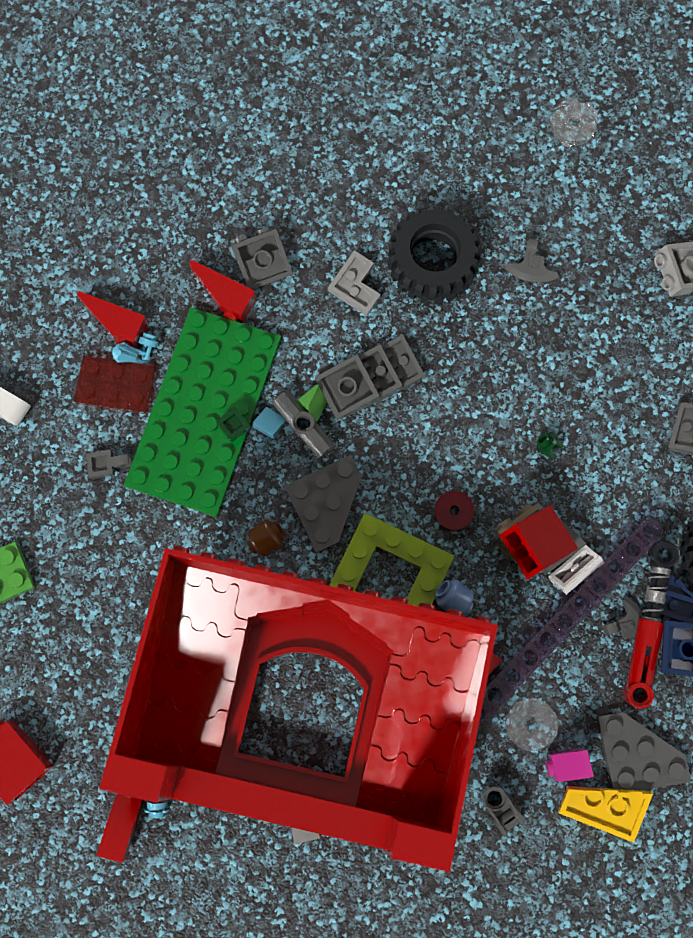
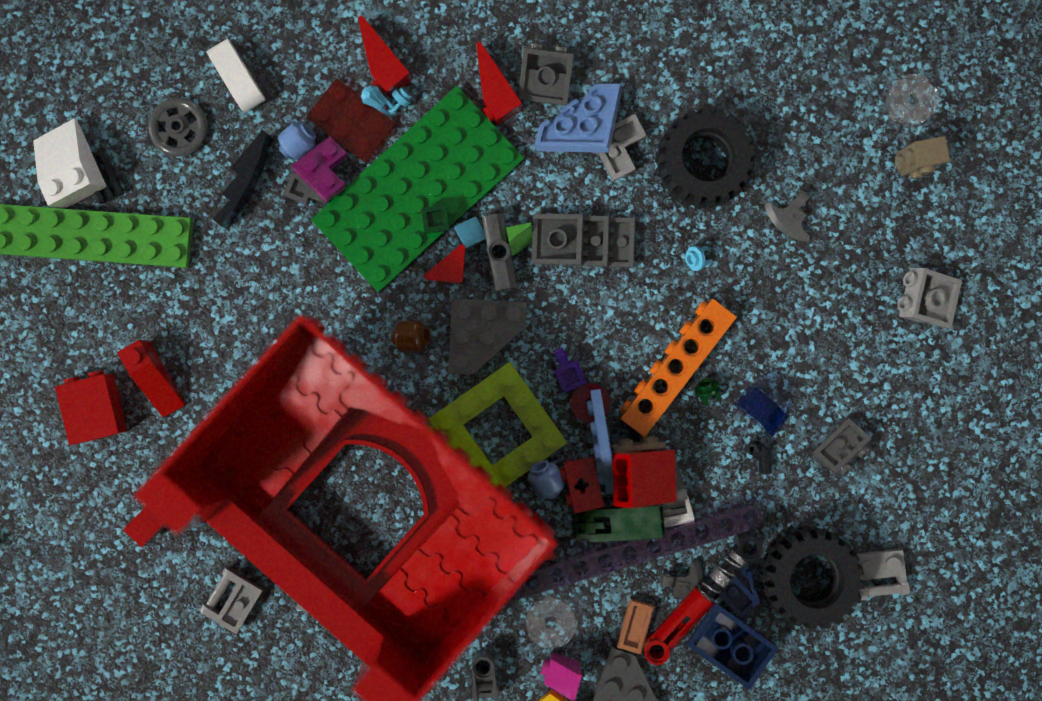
camera: 25 degrees right, 10 degrees up
none -> red slope [117,340,186,418]
none -> light grey plate [199,566,264,634]
none -> black slope [213,130,273,229]
none -> medium blue head [278,122,316,160]
none -> magenta plate [292,136,347,203]
none -> red slope [423,244,466,285]
none -> medium blue plate [535,84,622,153]
none -> dark purple plate [553,347,587,393]
none -> red brick [559,455,604,513]
none -> dark green hinge [571,504,666,542]
none -> medium blue plate [587,389,613,494]
none -> nougat tile [616,597,655,654]
none -> orange brick [618,299,737,437]
none -> medium azure plate [685,246,712,271]
none -> clear blue slope [734,386,788,437]
none -> black arm [746,440,772,474]
none -> dark tan brick [895,136,950,179]

